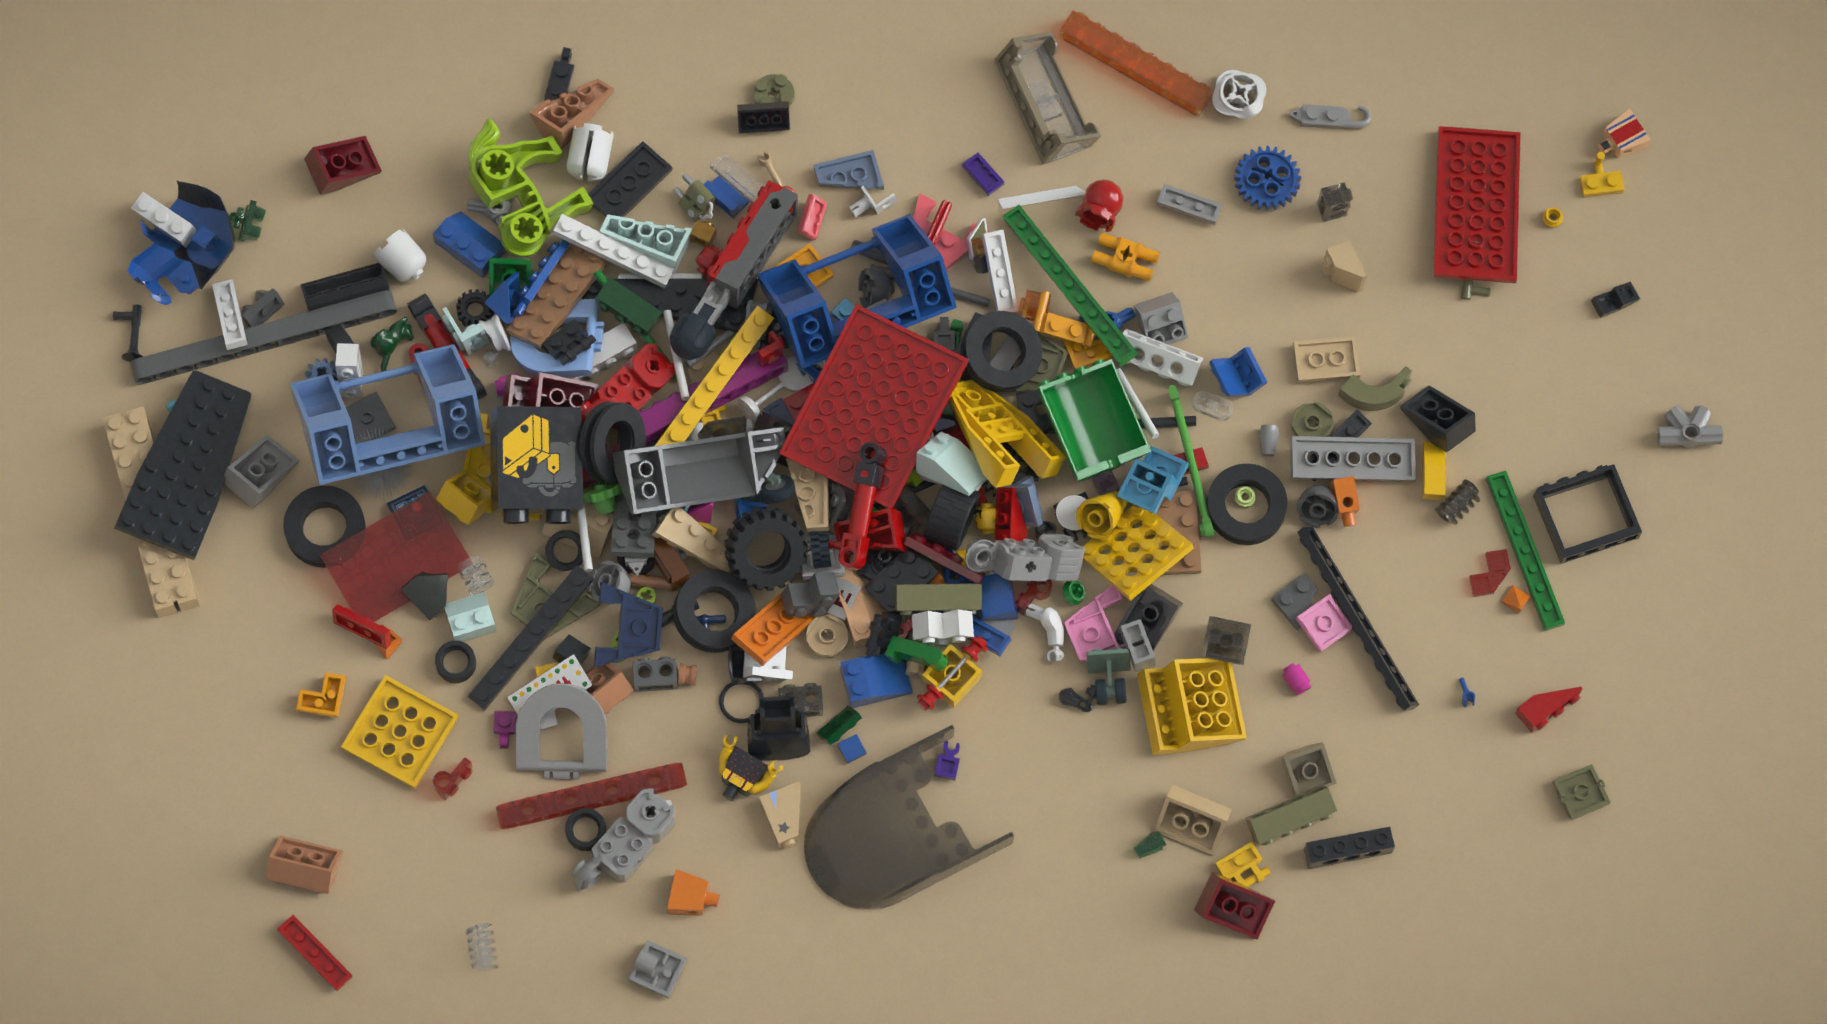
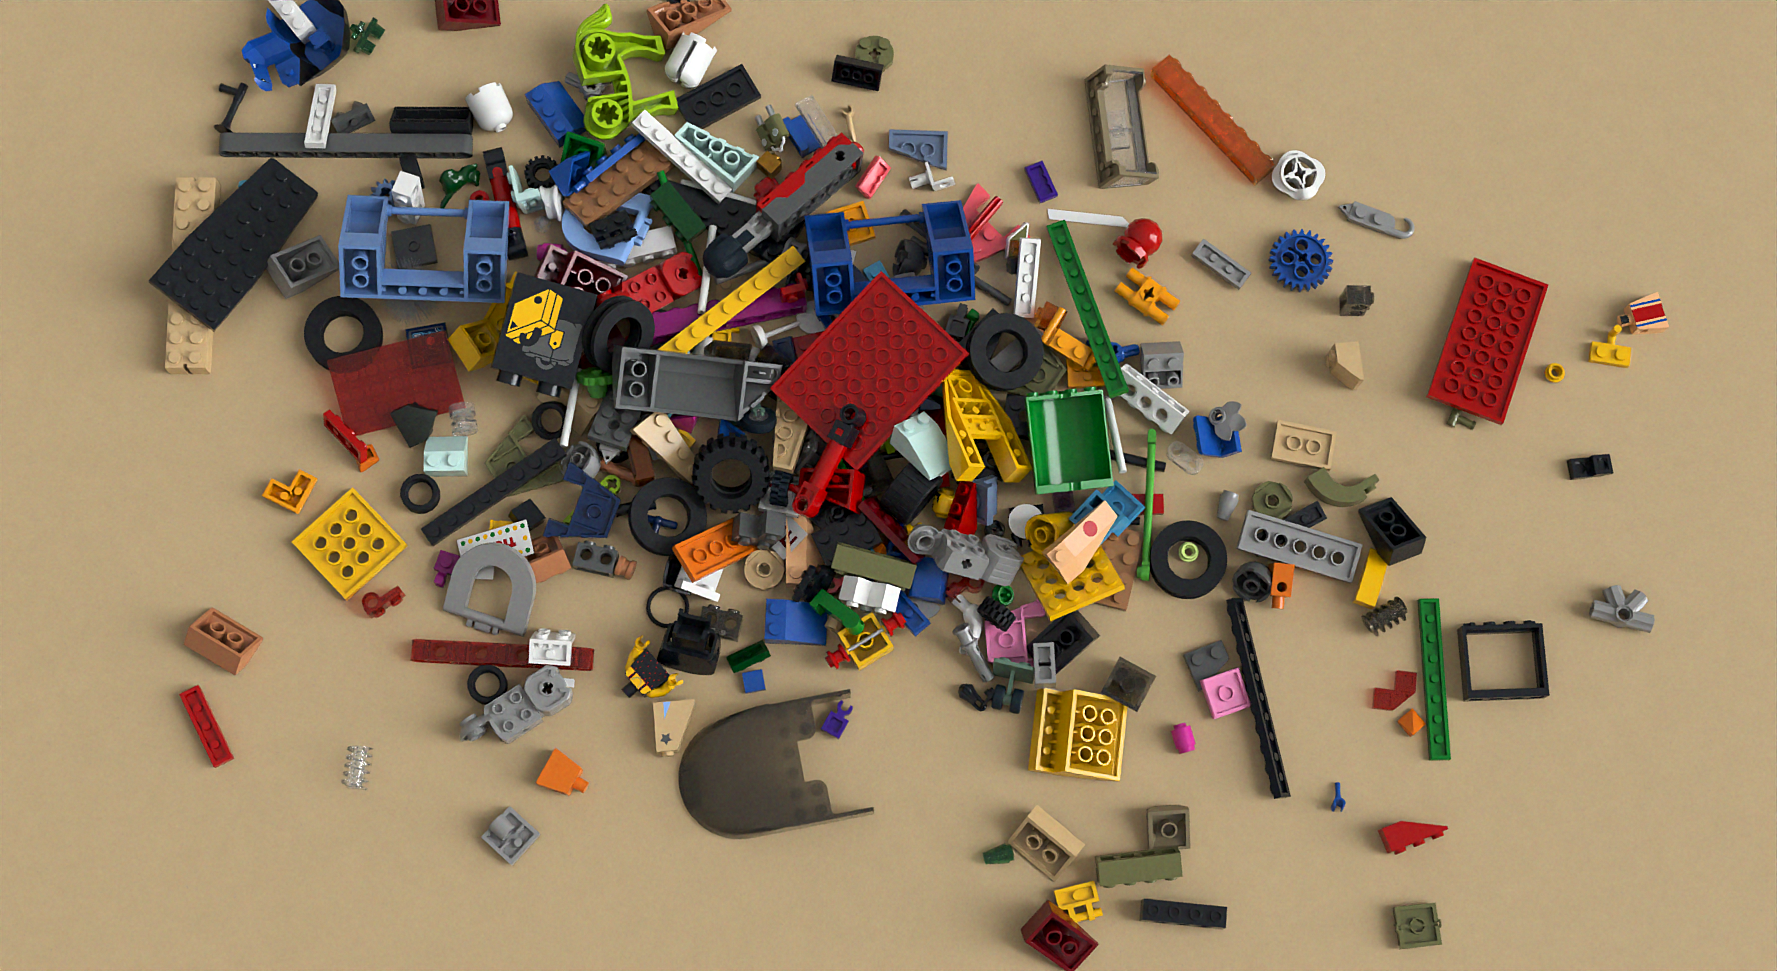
camera: 15 degrees right, 5 degrees up
none -> white bracket [529,628,576,666]
none -> light grey pin [952,623,994,682]
none -> black tyre [977,596,1016,632]
none -> light nougat wedge [1042,500,1118,584]
none -> light grey plate [1209,401,1247,441]

